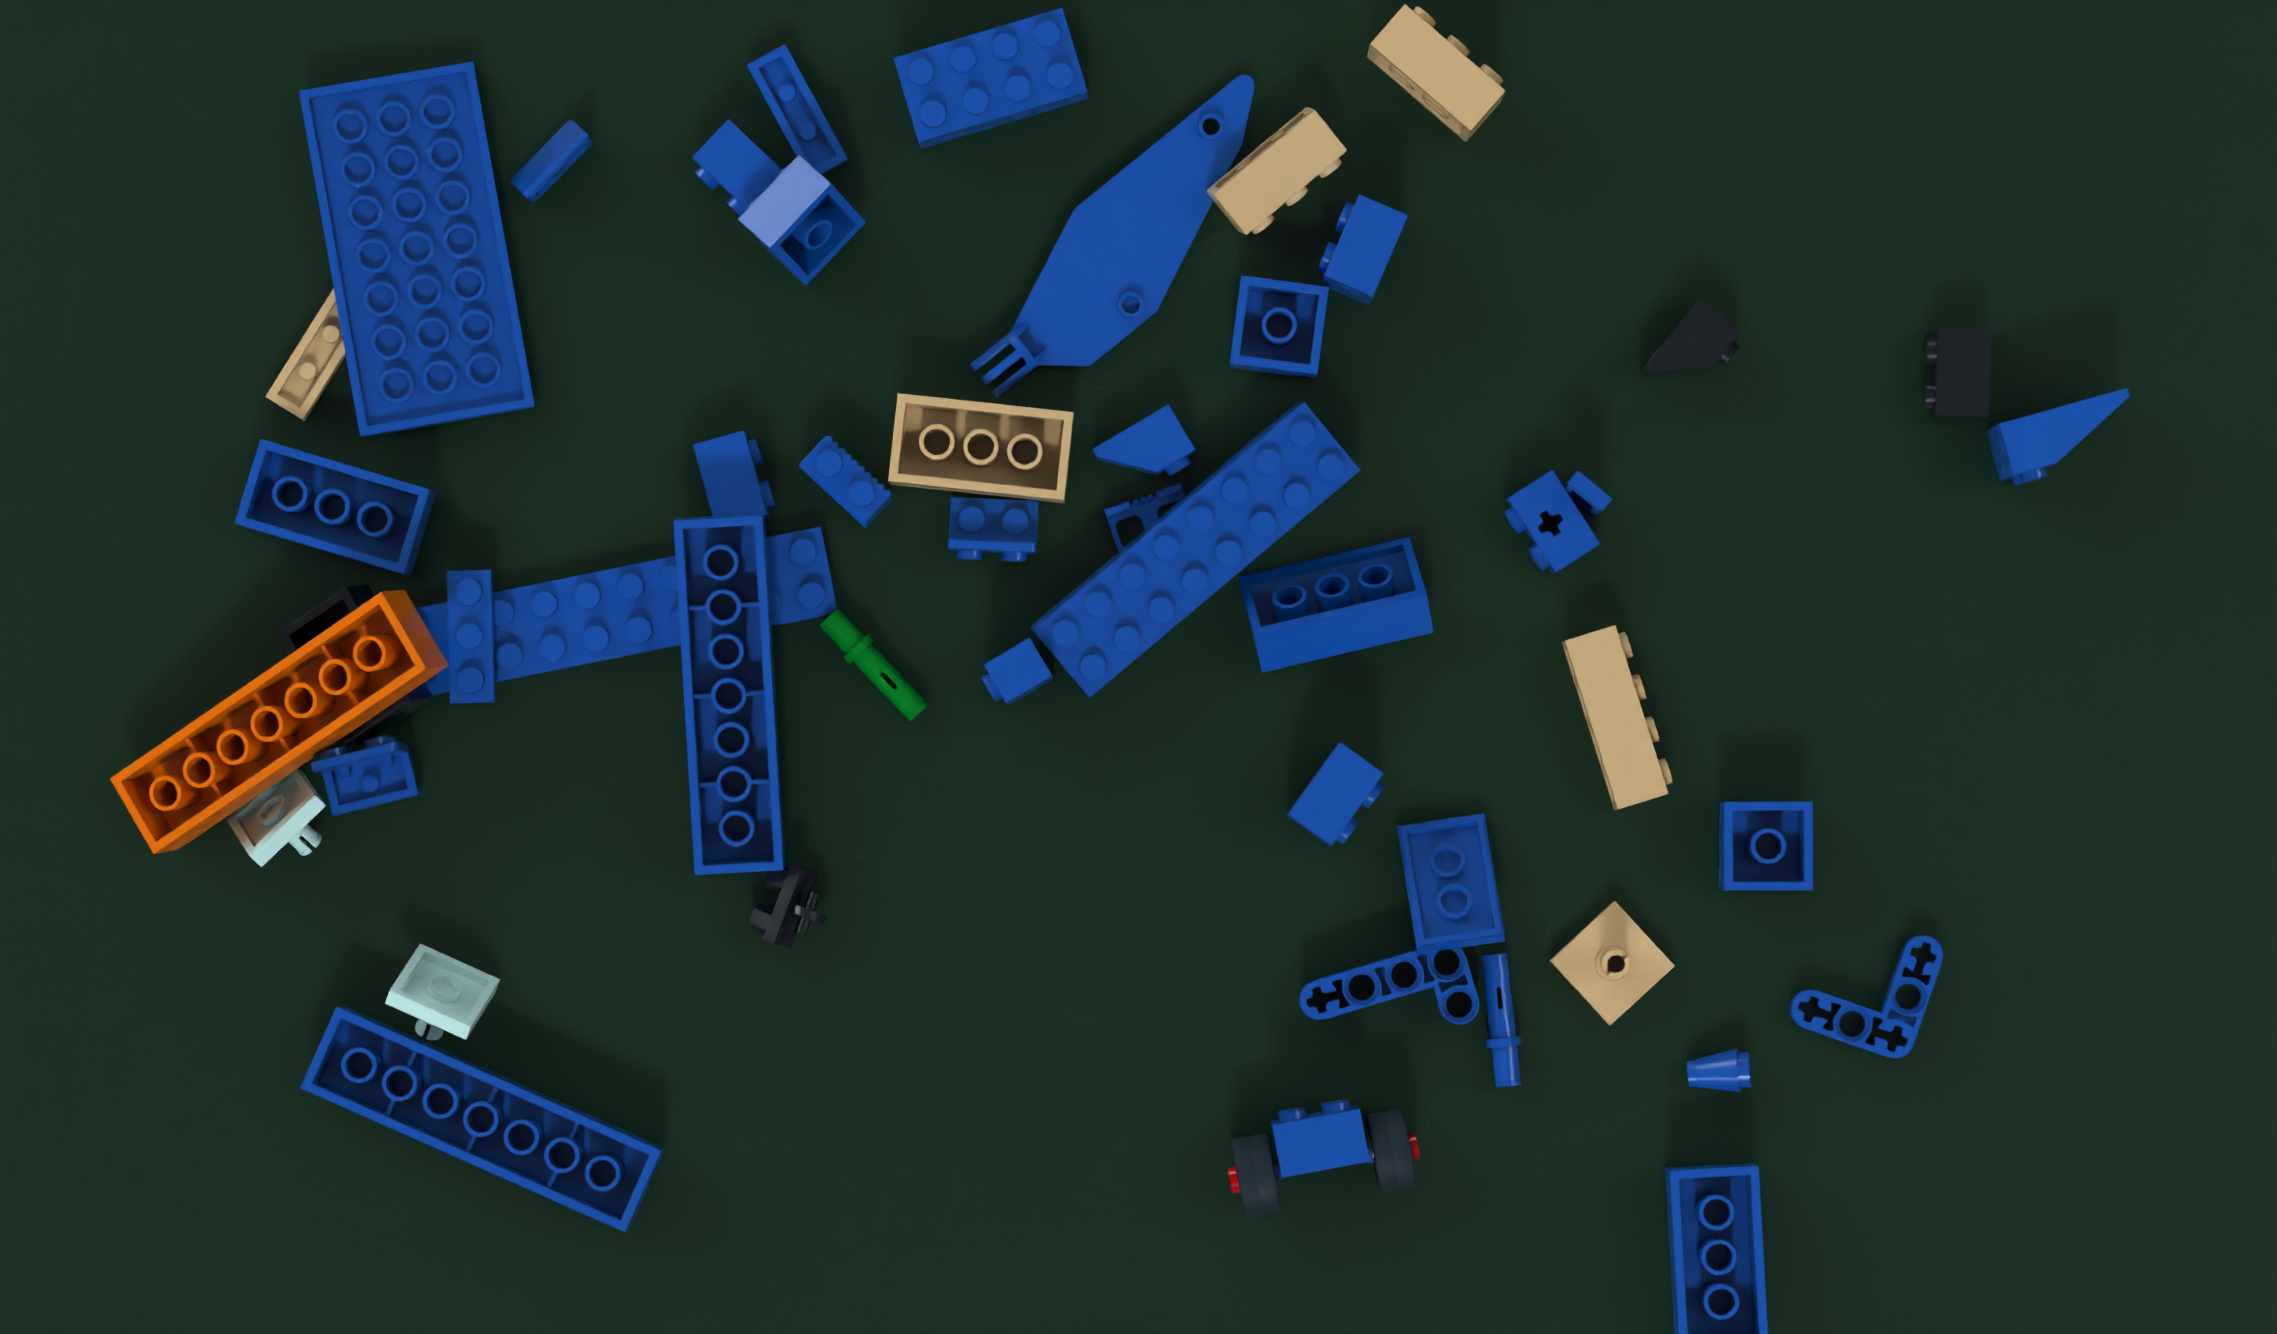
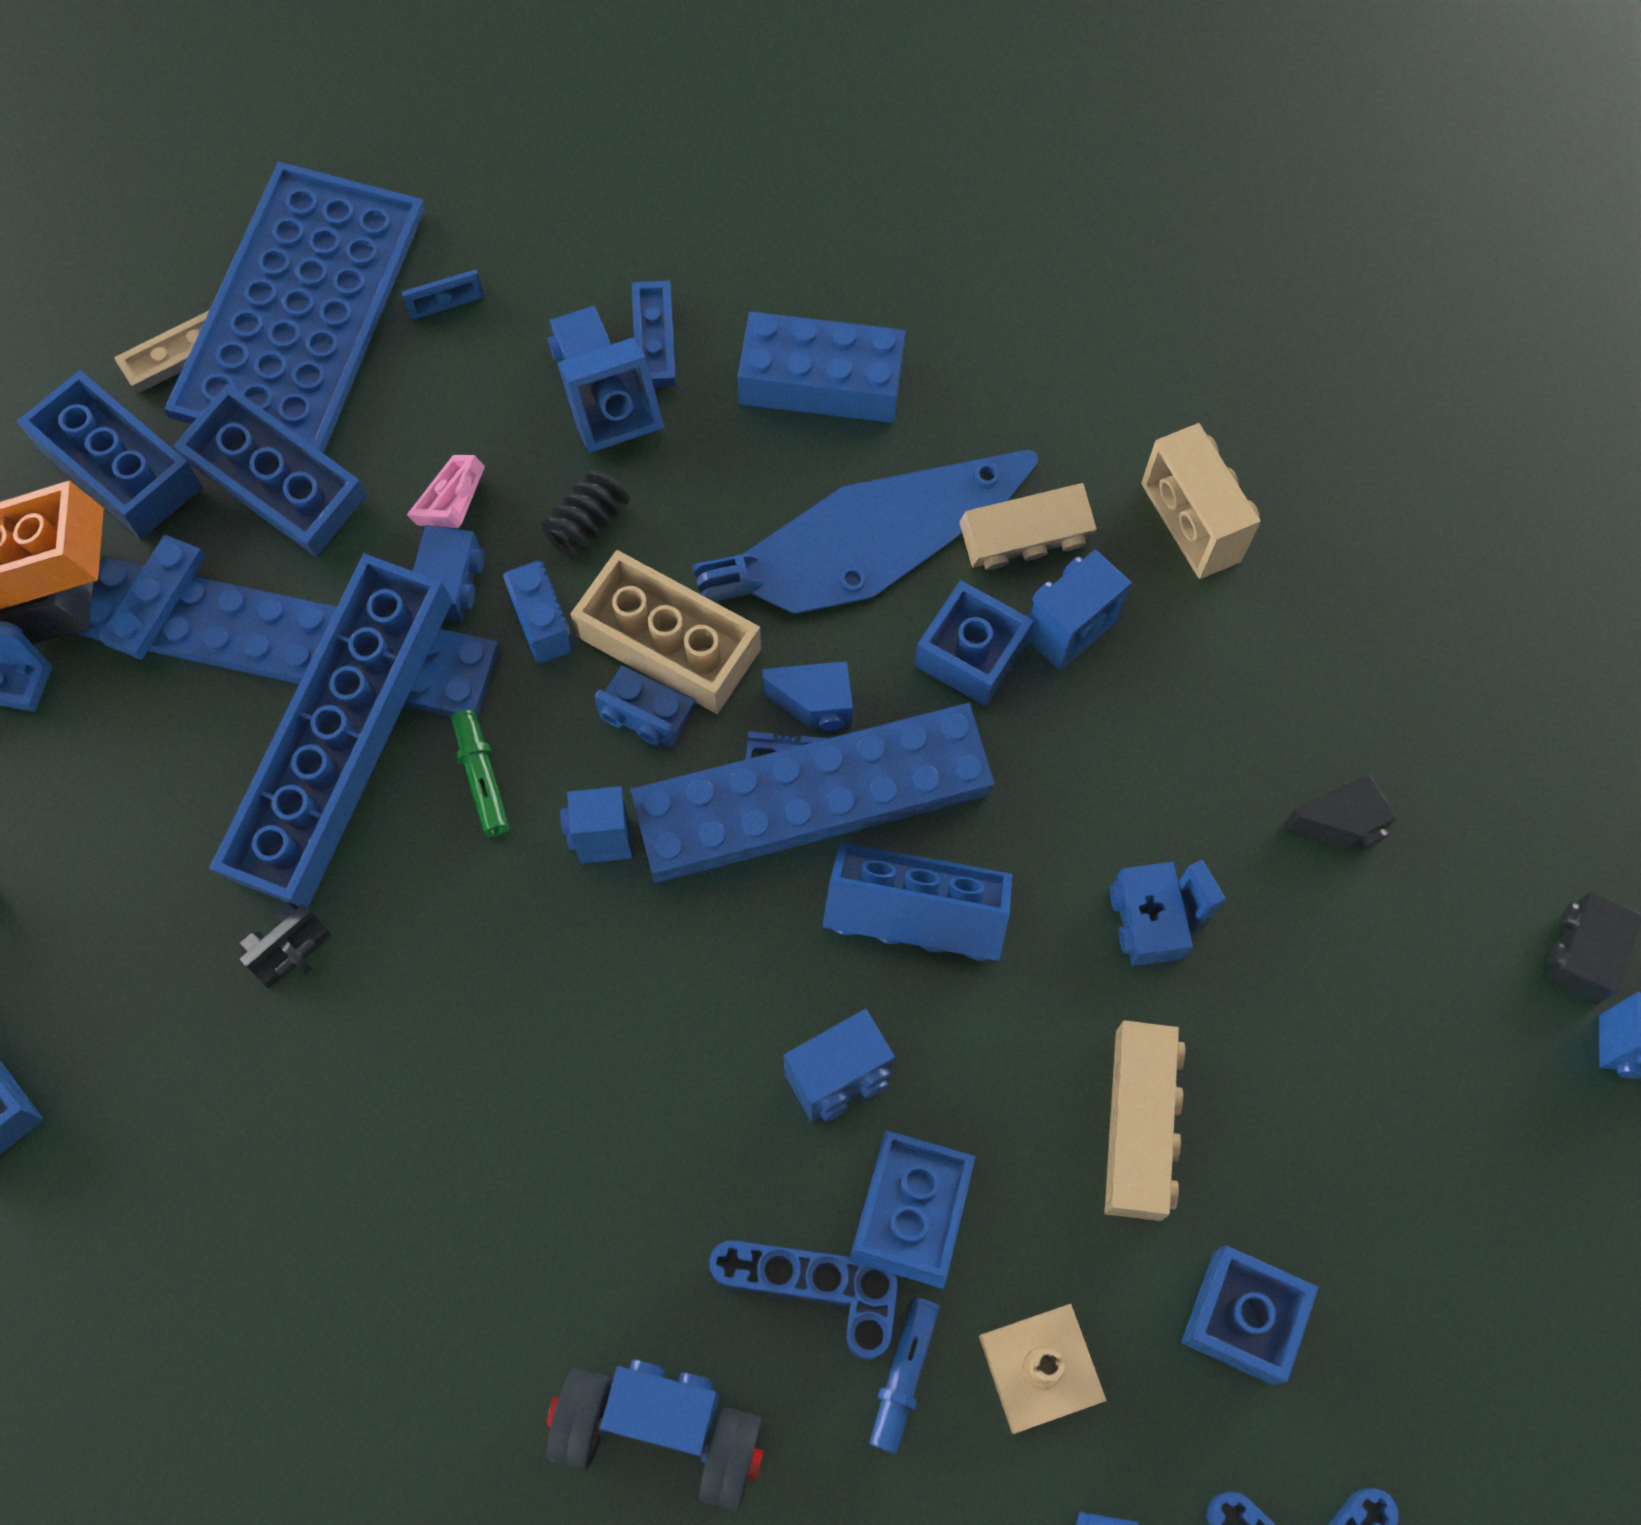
camera: 20 degrees right, 20 degrees down
none -> blue brick [174,384,367,557]
none -> bright pink wing [407,455,485,528]
none -> black piece [541,470,631,559]

